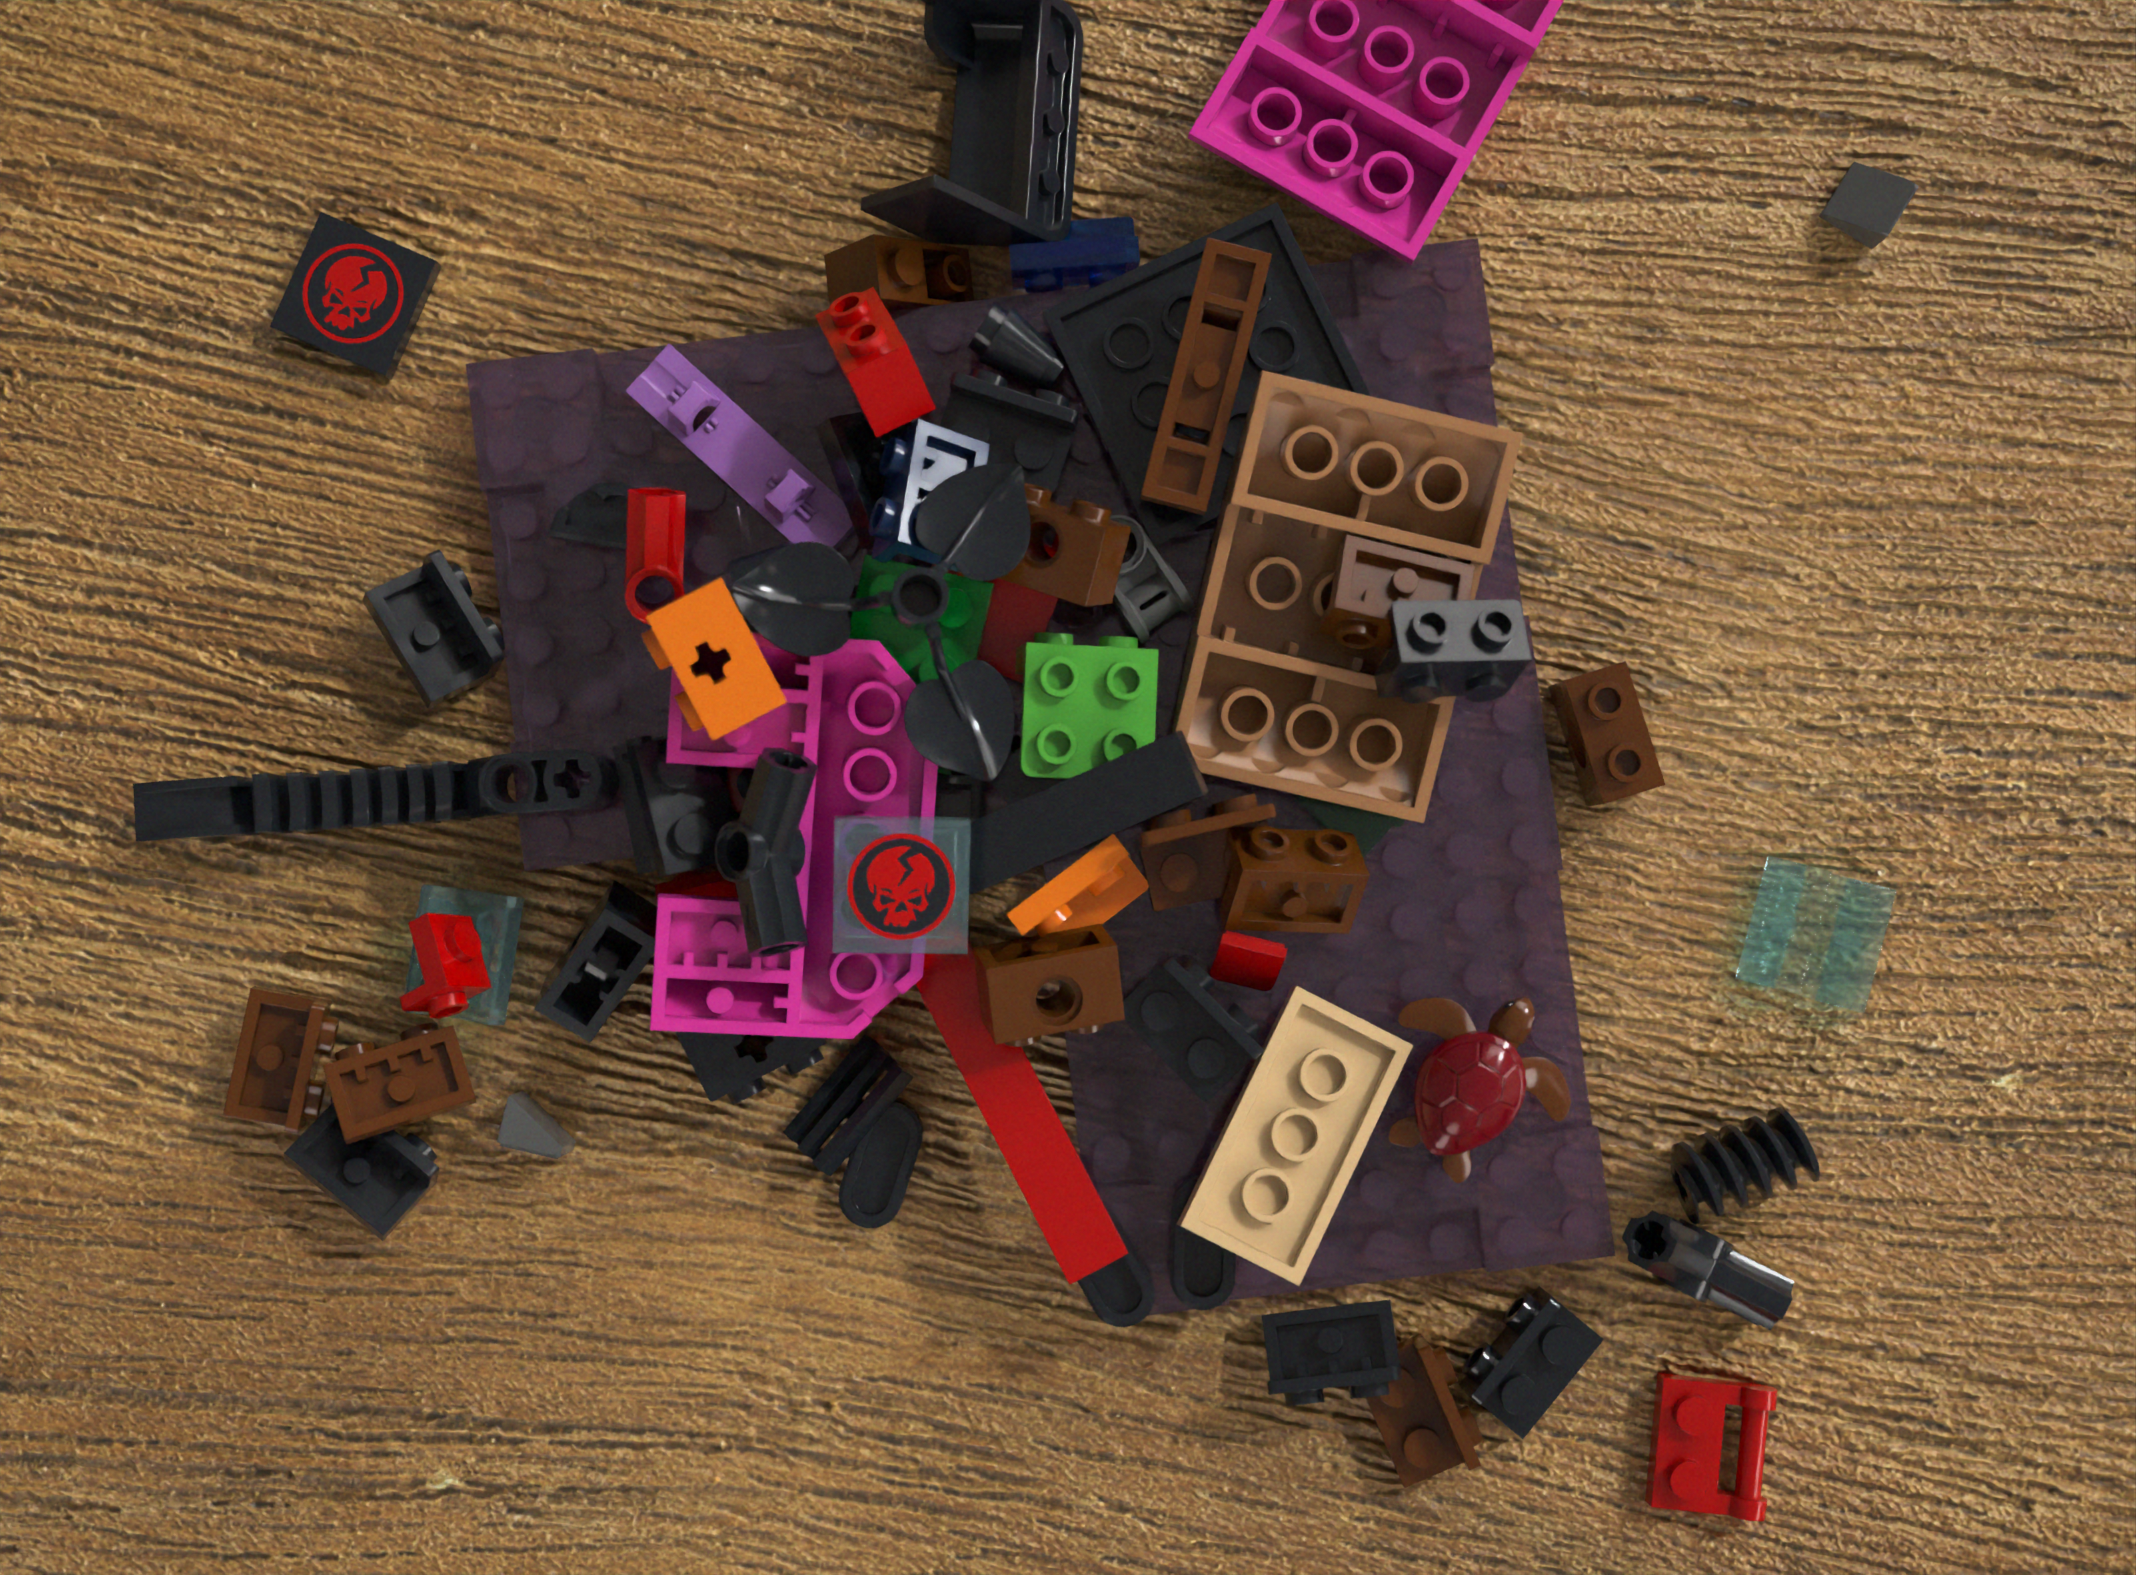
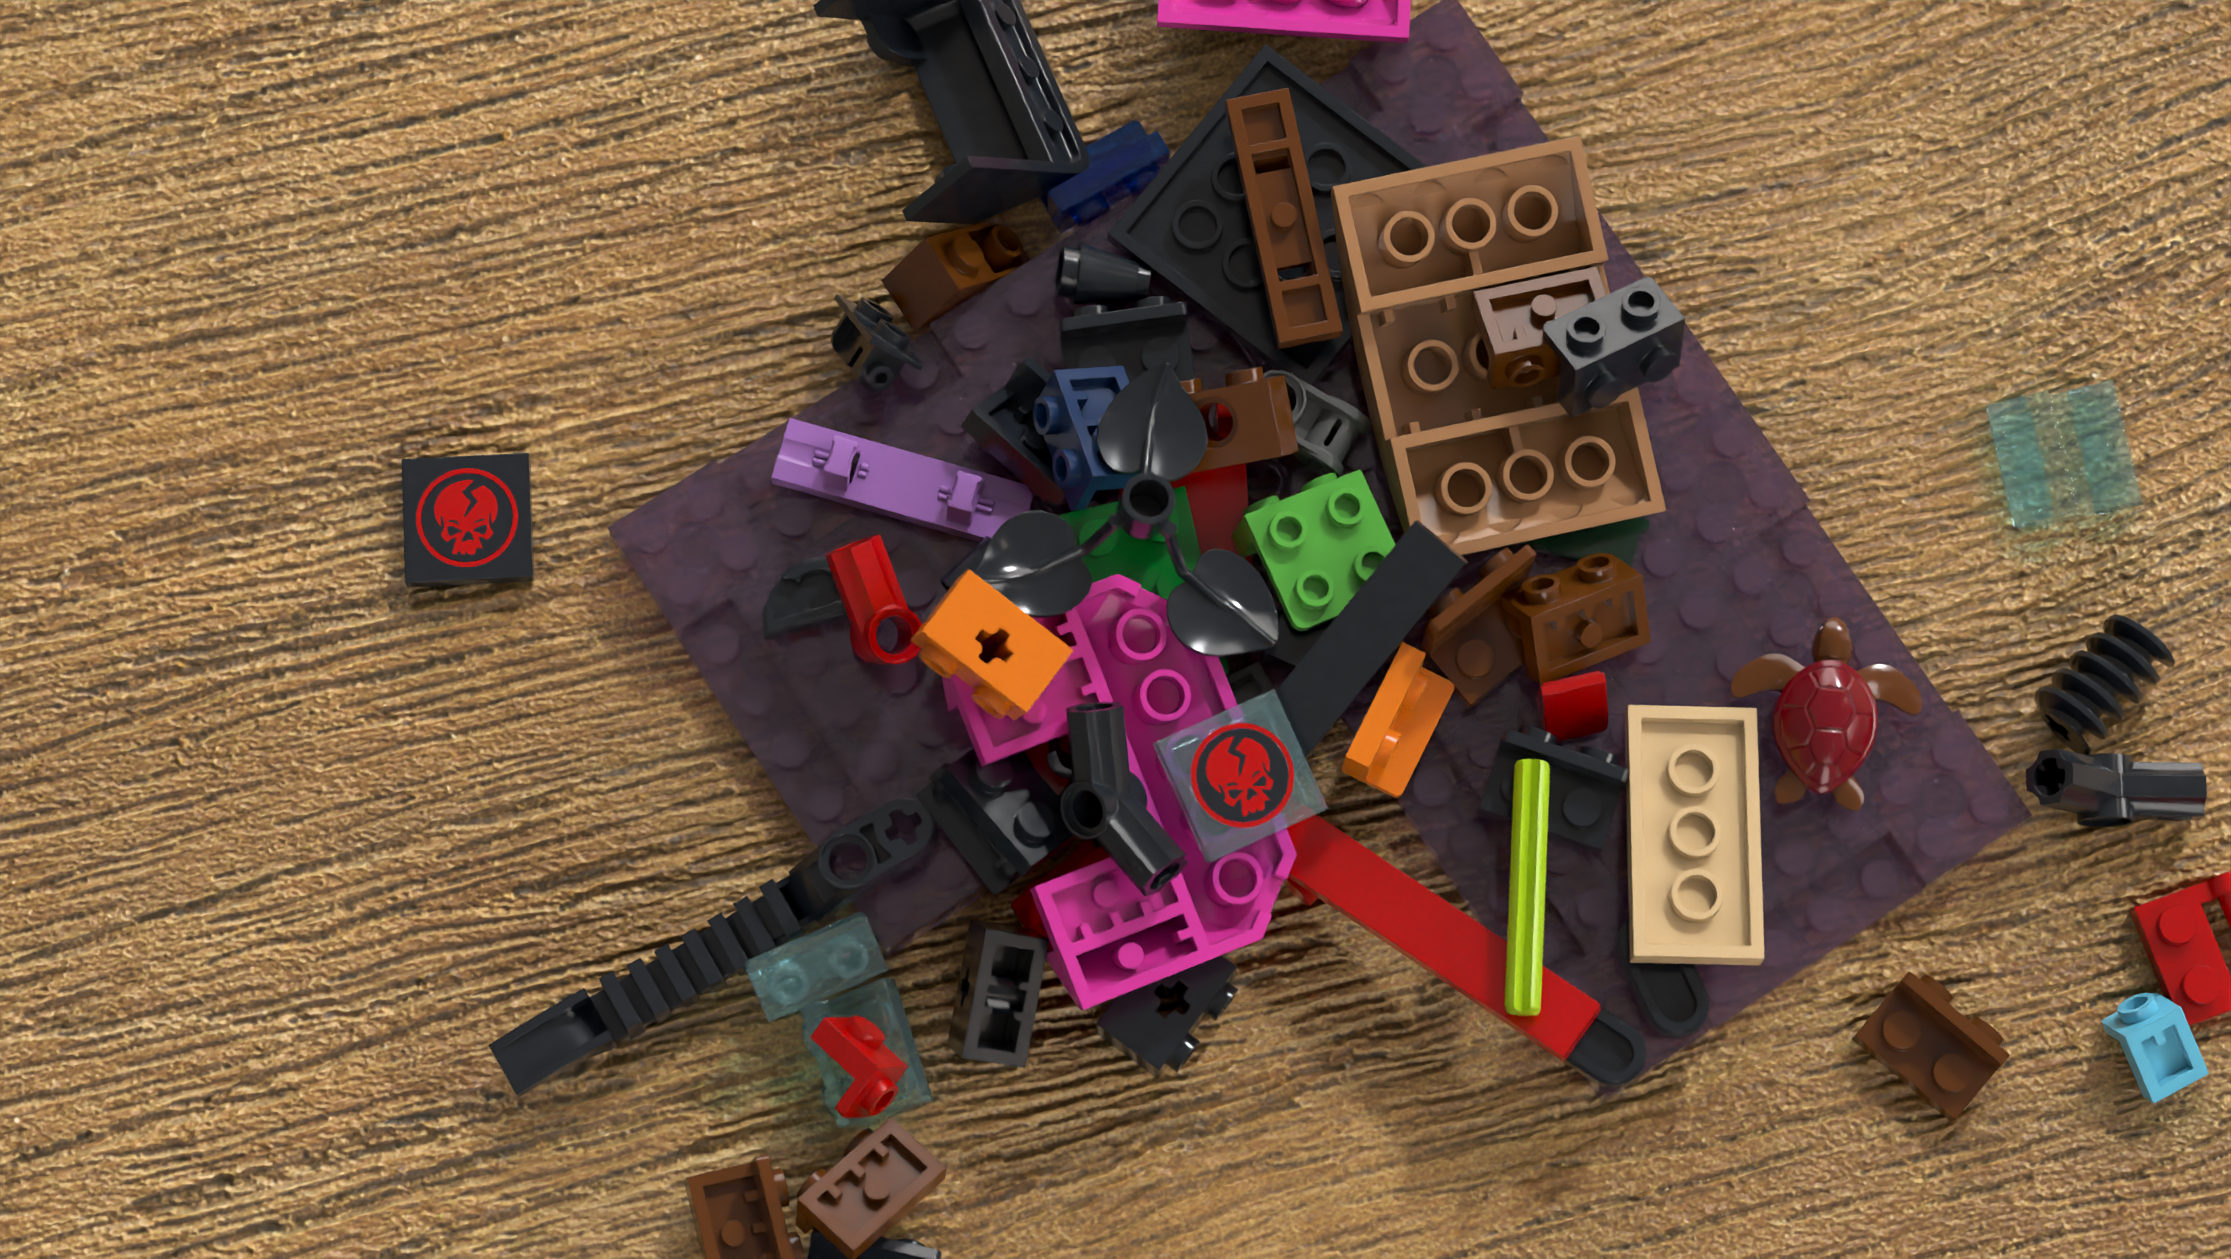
camera: 25 degrees left, 10 degrees down
black bracket [362,549,505,709] -> none
dark grey slope [497,1091,576,1159] -> none
black tile [783,1034,914,1176] -> none
red brick [815,287,936,438] -> none
black tile [839,1101,924,1228] -> none
reddish brown brick [973,924,1125,1046] -> none
black bracket [1262,1300,1403,1406] -> none
black bracket [1459,1286,1604,1439] -> none
reddish brown brick [1548,661,1665,807] -> none
none -> clear light blue bracket [745,912,888,1022]
none -> black hinge [831,294,924,392]
none -> lime axle [1505,759,1550,1016]
none -> medium azure bracket [2102,993,2209,1104]

